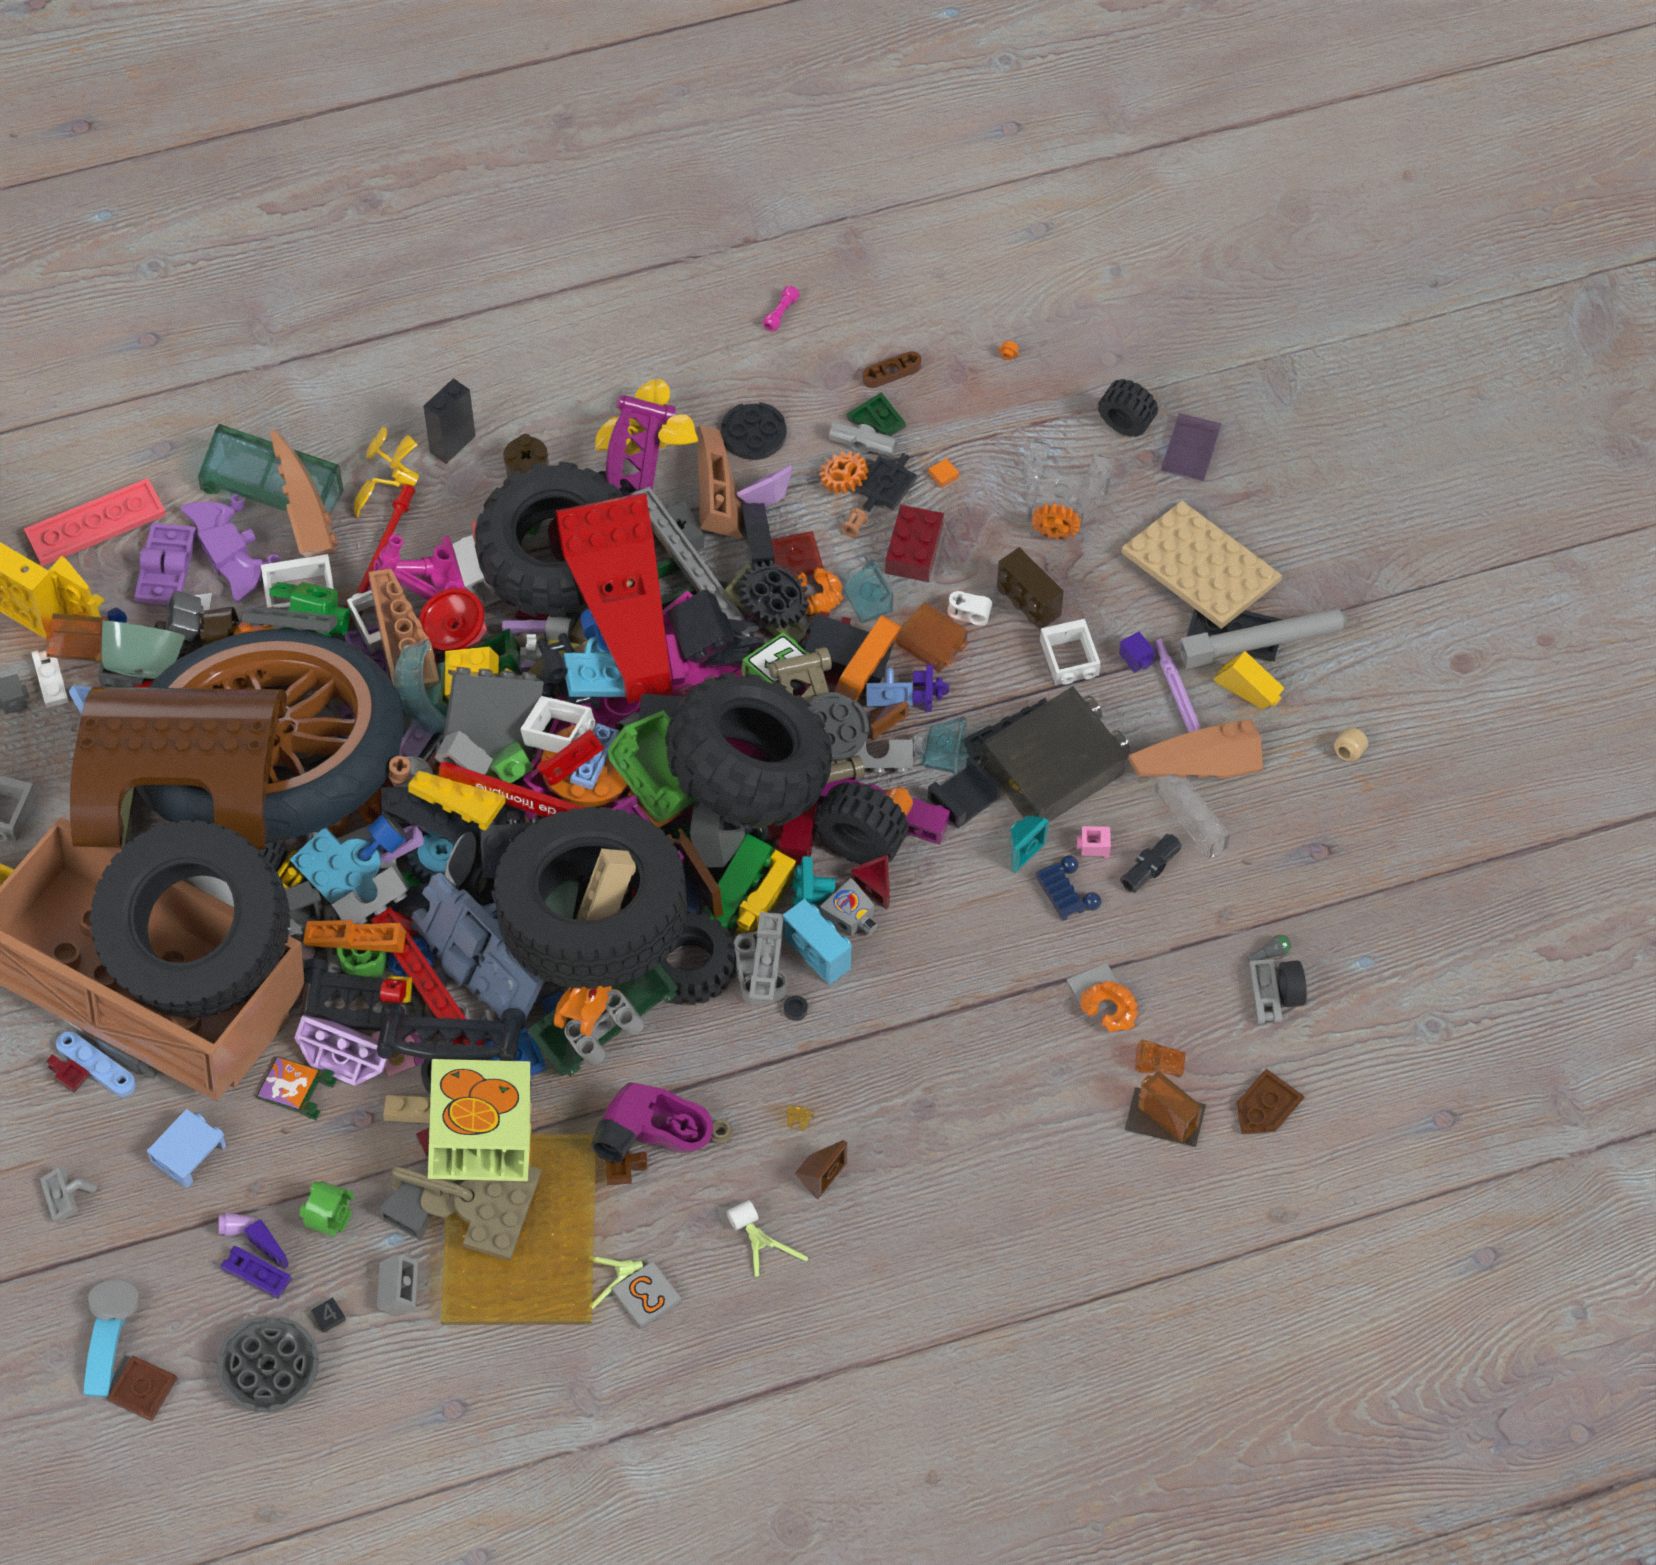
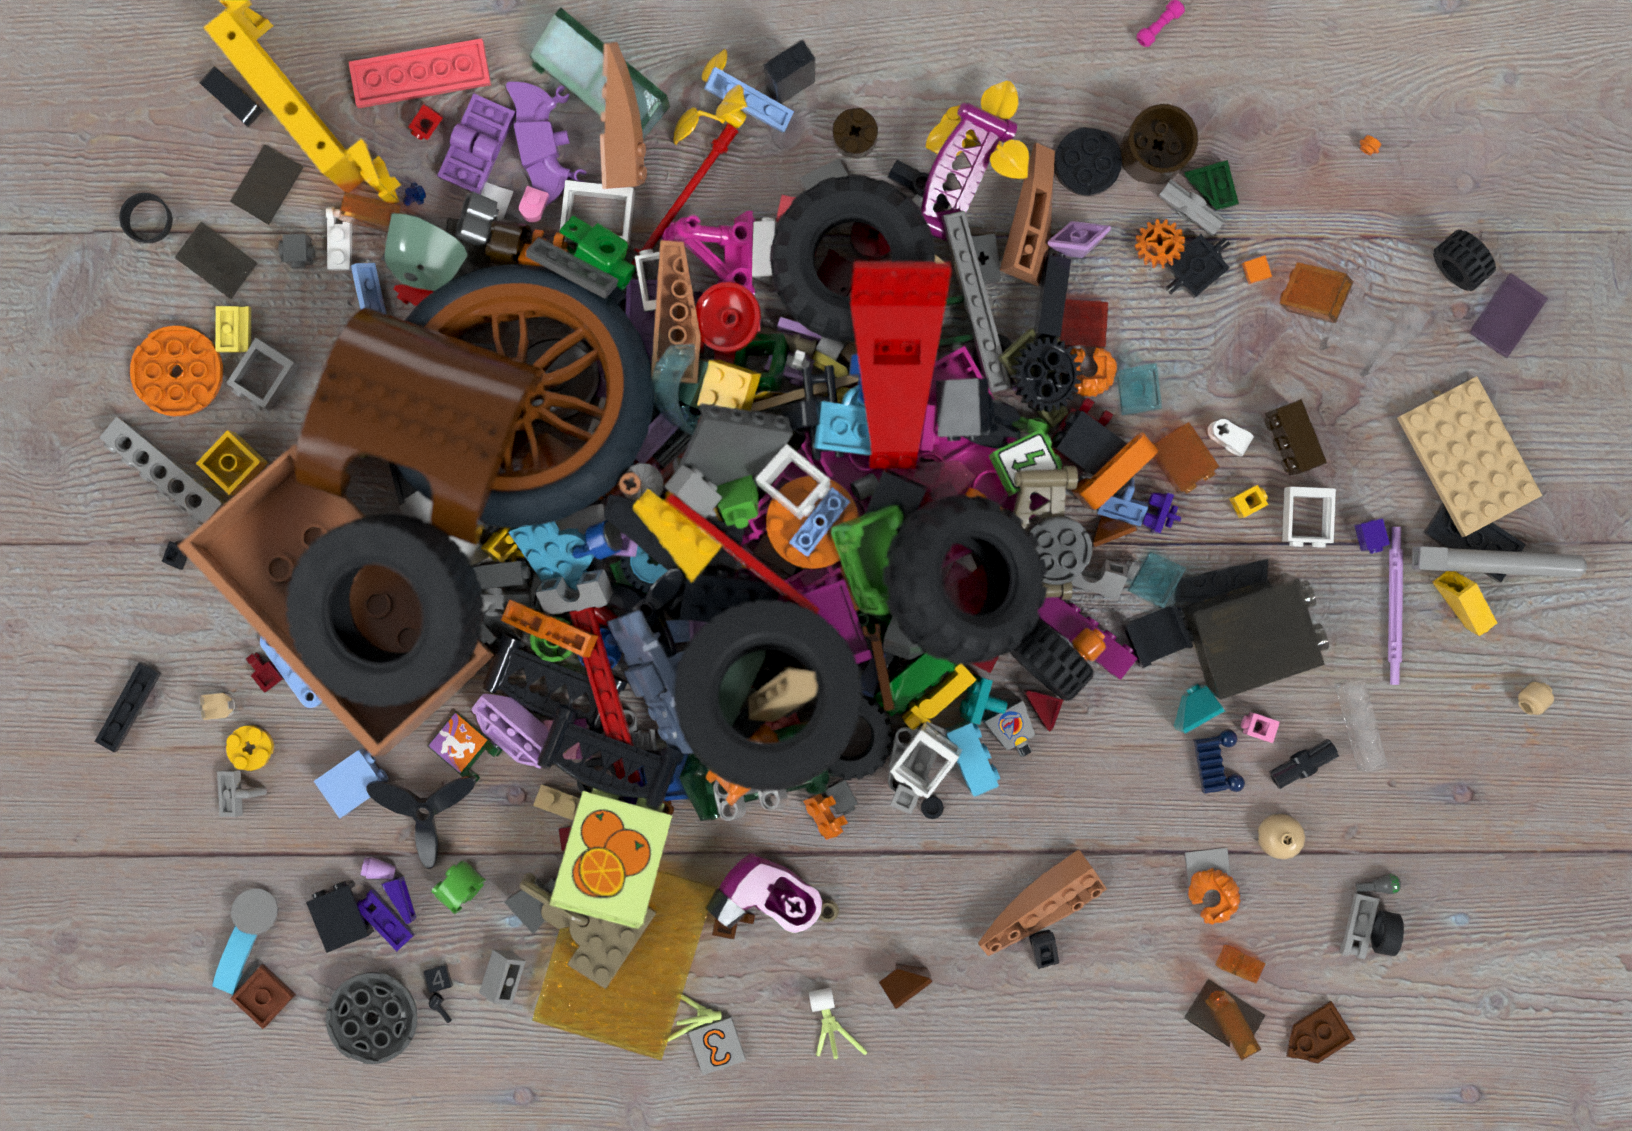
camera: 15 degrees right, 30 degrees up
red leg [380,975,412,1003] -> none
red plate [537,729,605,786] -> none
clear yellow tile [786,1104,815,1131] -> none
nougat bush [840,508,868,538] -> none
reddish brown beam [863,351,922,388] -> none
dark red brick [885,504,944,582] -> none
orange gear [1031,503,1081,540] -> none
nougat wedge [1128,719,1263,779] -> none
none -> tan piece [199,693,235,720]
none -> yellow plate [226,725,274,771]
none -> black panel [306,881,374,953]
none -> black piece [366,776,476,869]
none -> red brick [408,103,444,141]
none -> black hand [429,992,452,1023]
none -> bright pink plate [519,186,549,223]
none -> light blue plate [704,67,794,132]
none -> orange plate [803,793,848,840]
none -> dark grey brick [825,778,858,815]
none -> white window [890,723,962,799]
none -> nougat wedge [978,849,1107,956]
none -> black slope [1029,930,1059,969]
none -> dark brown brick [1120,104,1198,185]
none -> yellow brick [1229,485,1268,518]
none -> tan cylinder [1258,814,1305,860]
none -> clear orange brick [1279,262,1354,324]

